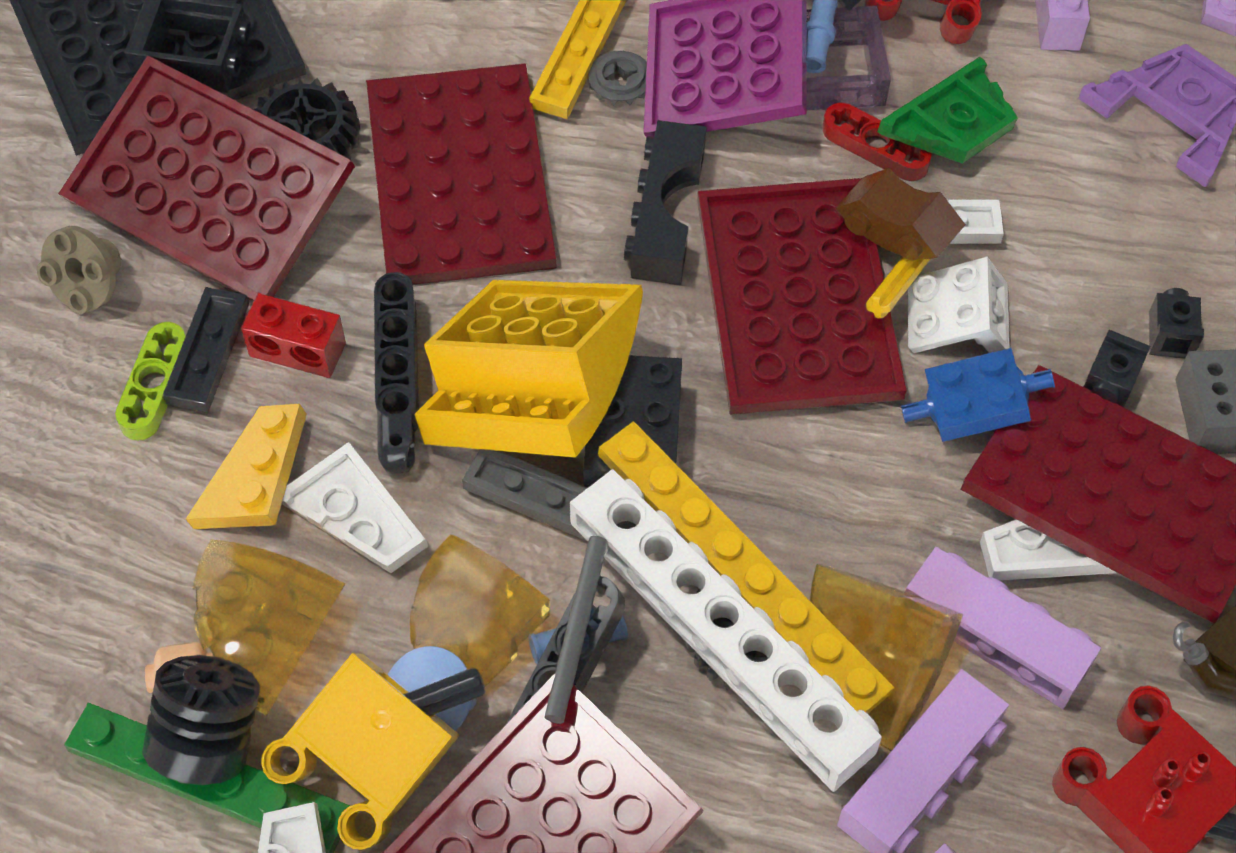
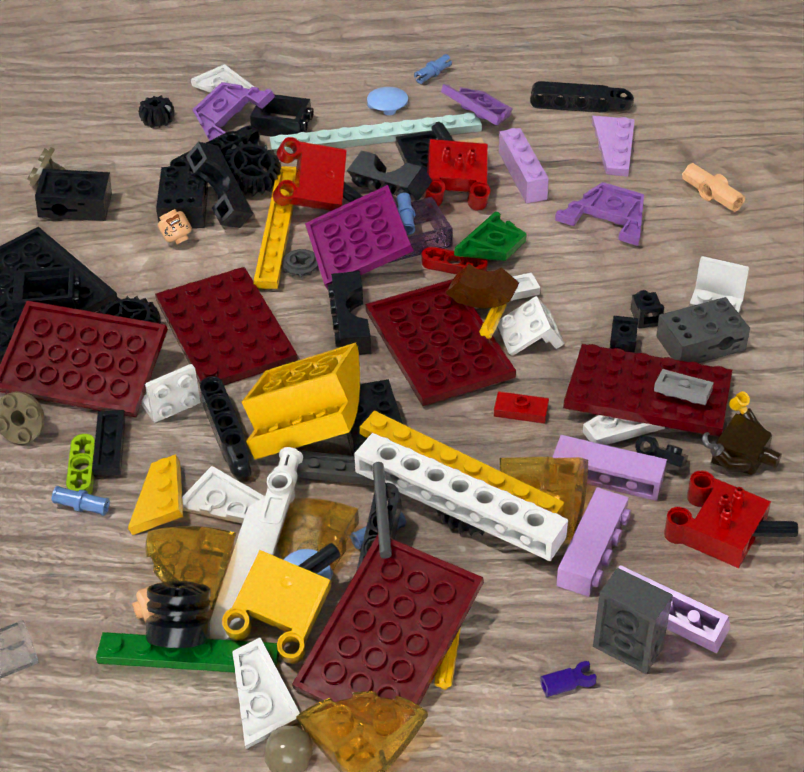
camera: 15 degrees left, 15 degrees down
red brick [241,293,346,378] -> none
blue plate [901,348,1055,442] -> none
none -> medium blue pin [51,486,110,516]
none -> white bracket [141,364,201,423]
none -> white piece [210,447,303,640]
none -> red plate [494,391,549,424]
none -> black plate [635,435,689,467]
none -> light grey plate [654,369,714,405]

